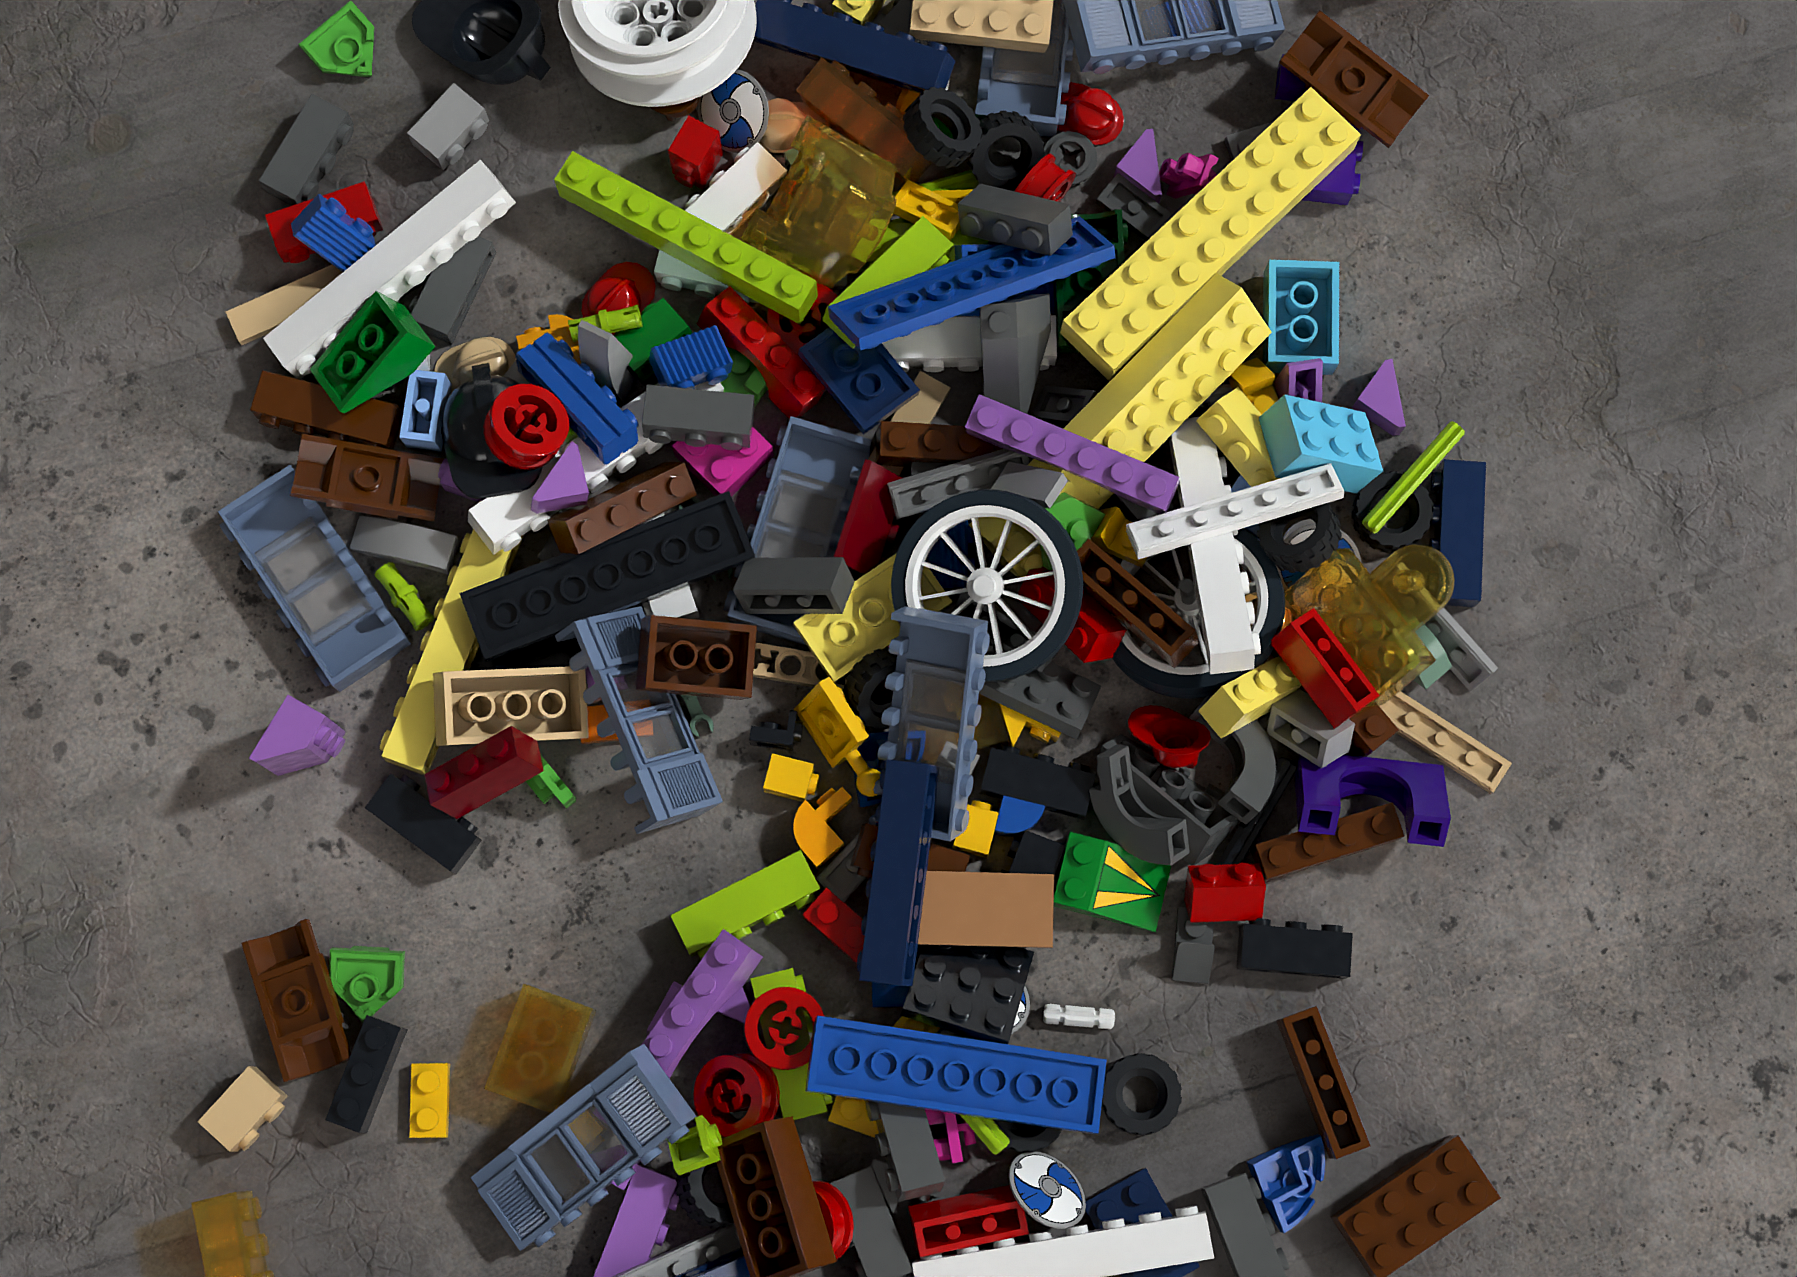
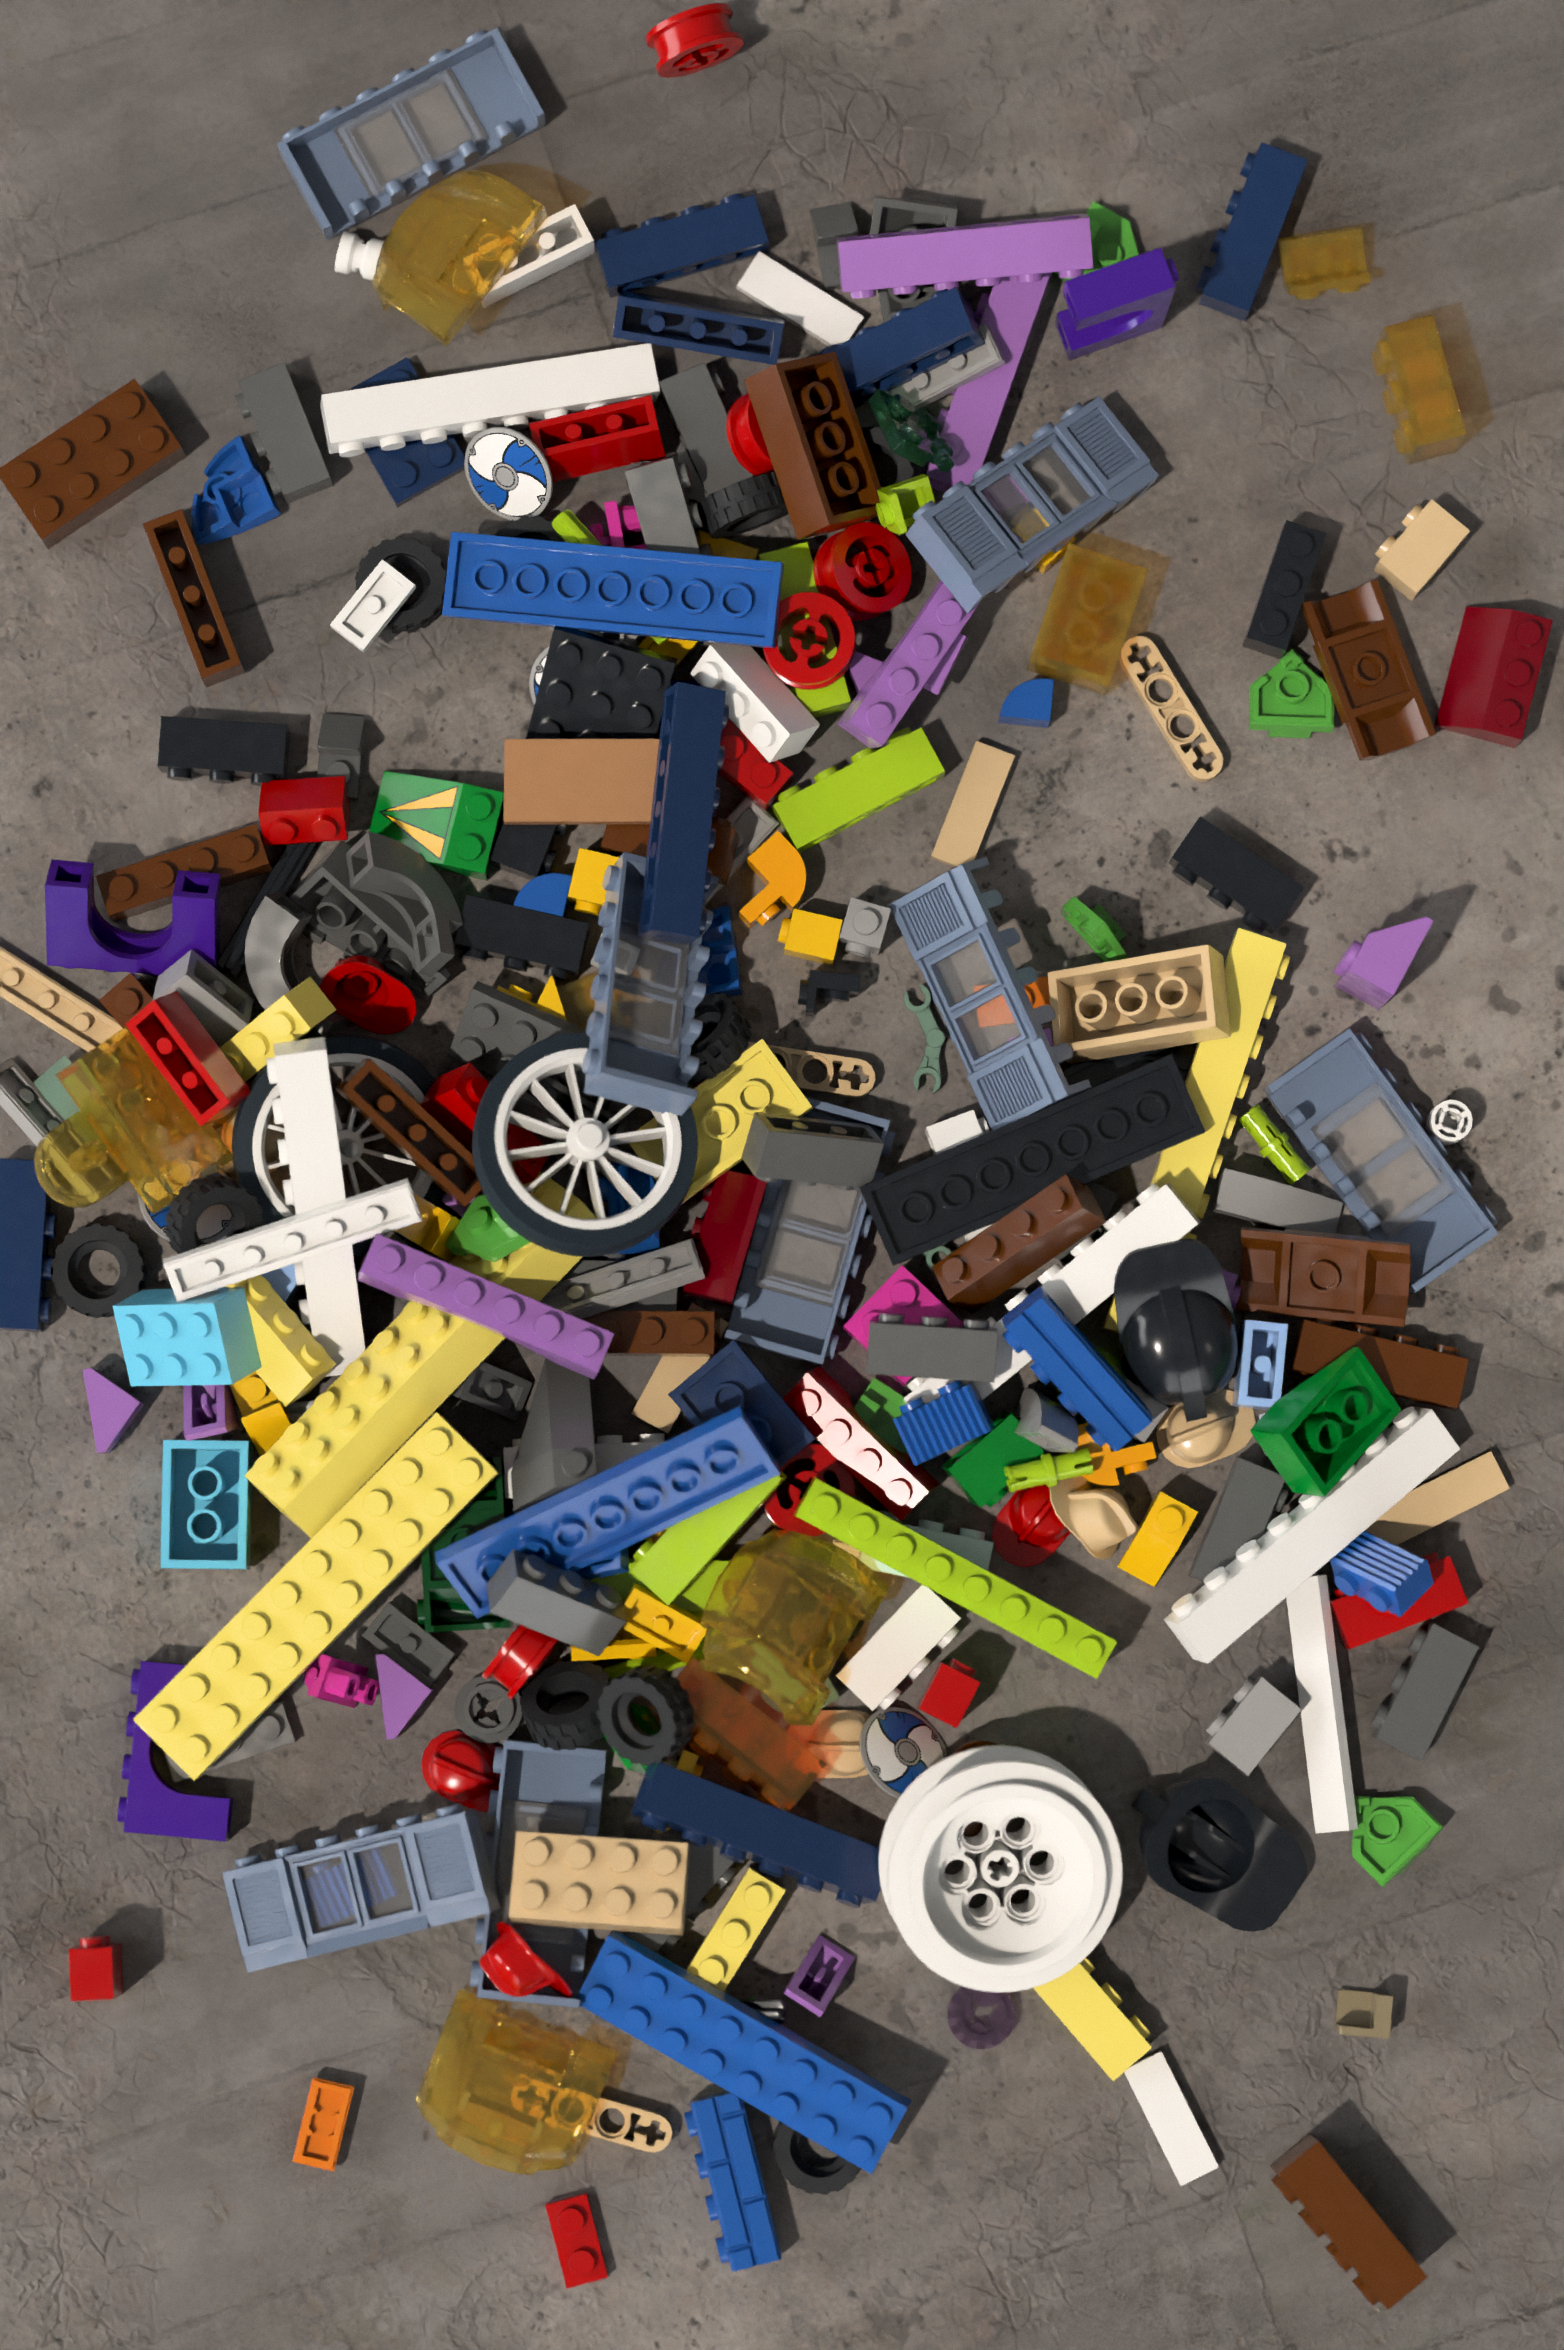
camera: 175 degrees right, 5 degrees up
yellow plate [409,1063,450,1138] -> none
dark red brick [425,726,544,819] -> none
red wheel [483,384,569,470] -> none
medium lavender slope [531,441,589,514] -> none
reddish brown brick [636,615,757,700] -> none
yellow plate [794,676,881,797] -> none
light grey tile [991,462,1068,509] -> none
white axle [1043,1004,1115,1029] -> none
reddish brown piece [1279,10,1429,148] -> none
lime axle [1362,421,1465,534] -> none
none -> white plate [330,559,416,653]
none -> white brick [690,643,820,763]
none -> black tyre [699,472,788,539]
none -> light grey brick [838,897,891,958]
none -> clear green plate [868,389,954,472]
none -> tan tile [931,741,1015,868]
none -> blue brick [998,679,1054,728]
none -> tan piece [1049,1476,1137,1560]
none -> yellow slope [1117,1491,1198,1587]
none -> tan beam [1119,636,1223,783]
none -> white tile [1286,1575,1358,1833]
none -> white wheel [1425,1100,1473,1145]
none -> dark red slope [1434,606,1553,748]

